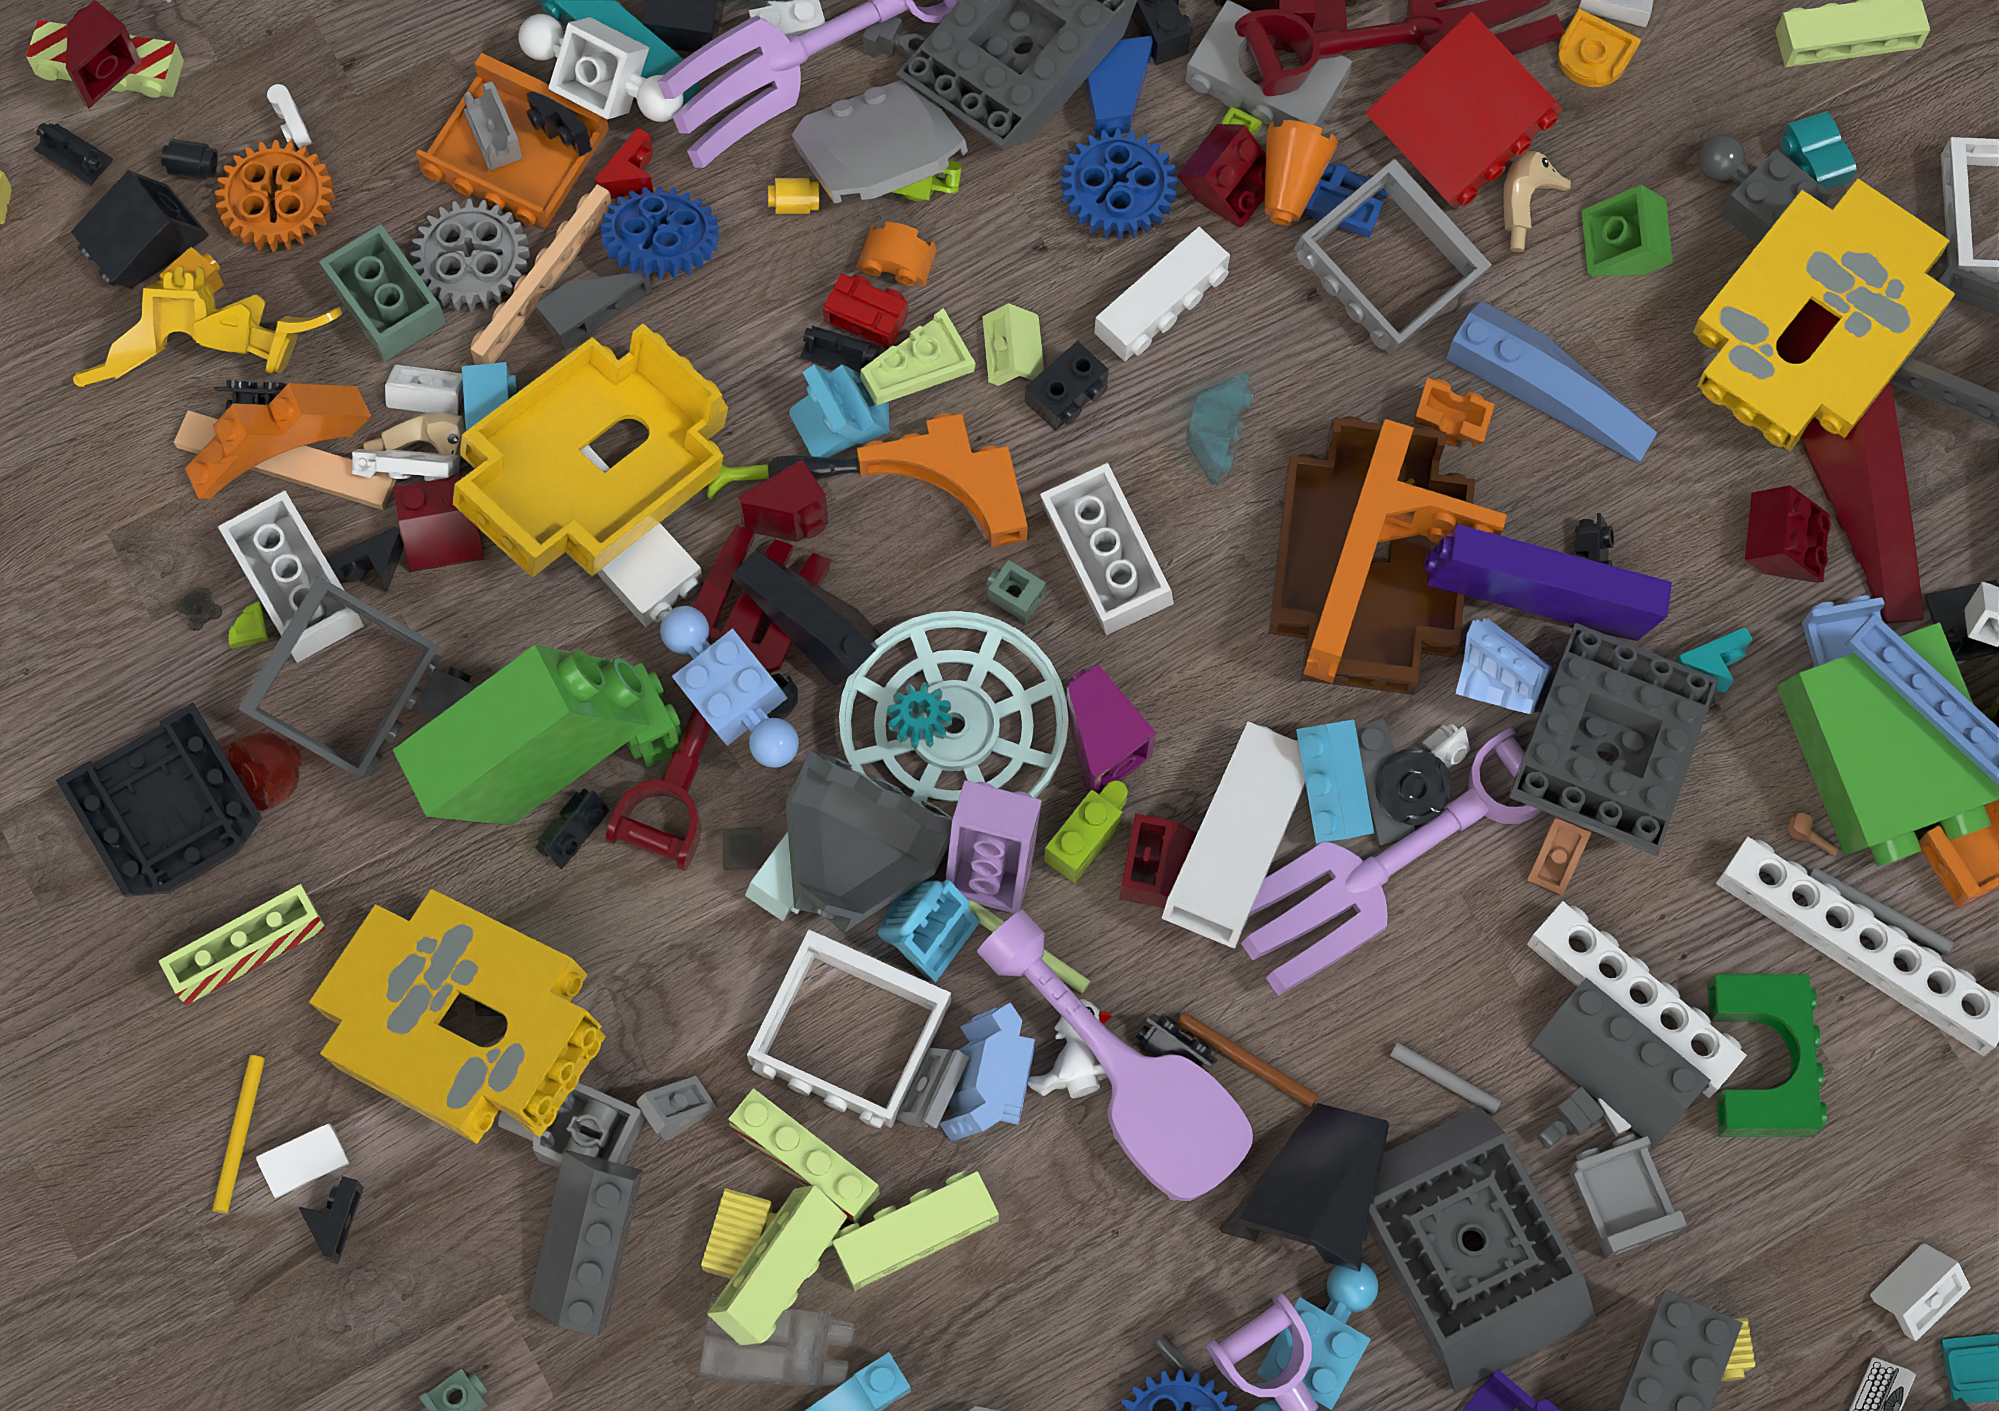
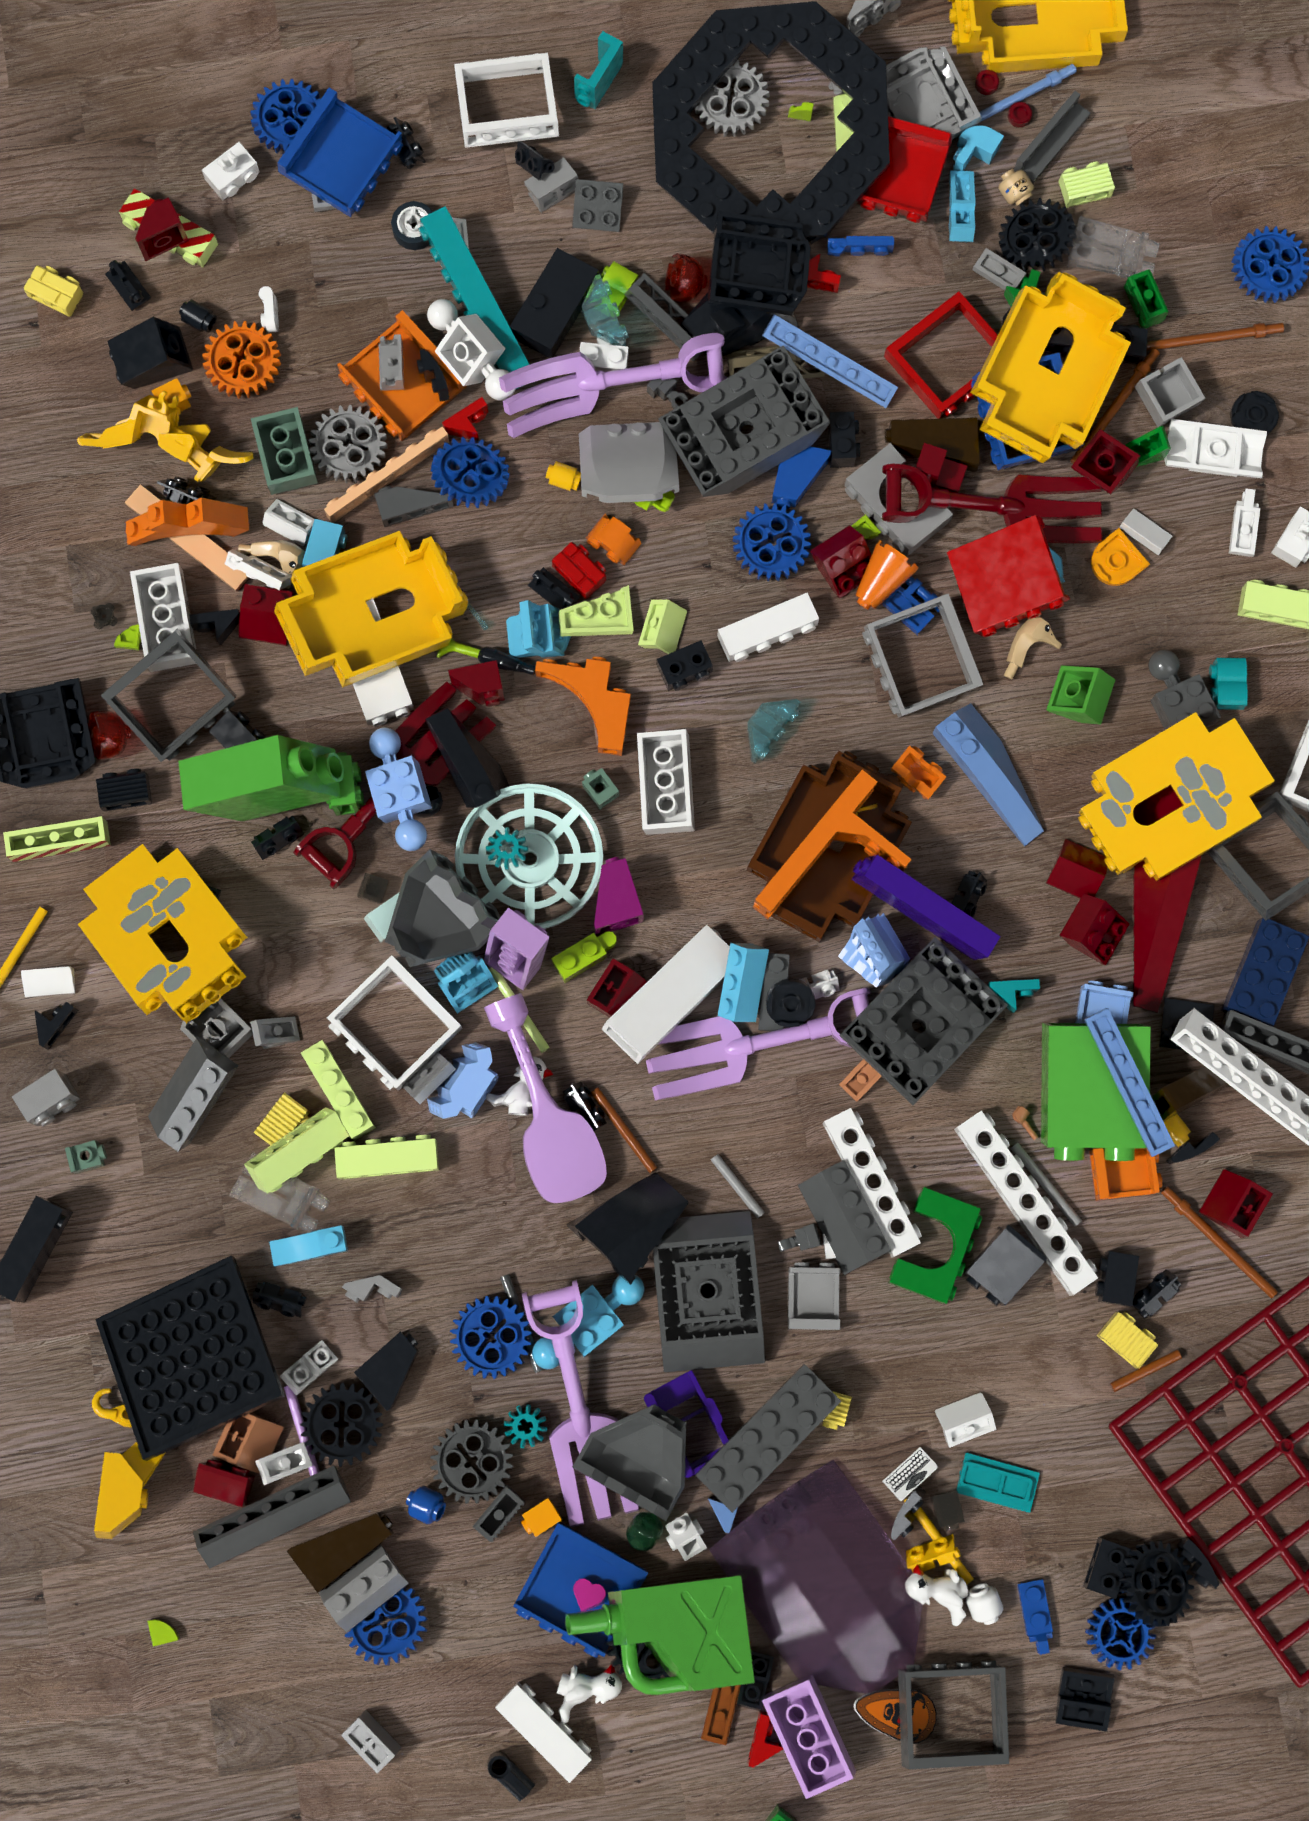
camera: 20 degrees right, 10 degrees up
none -> light grey piece [12,1069,81,1127]
none -> black brick [96,769,152,812]
none -> clear light blue hinge [461,589,488,631]
none -> slope [964,1225,1047,1306]
none -> dark red slope [1046,839,1108,899]

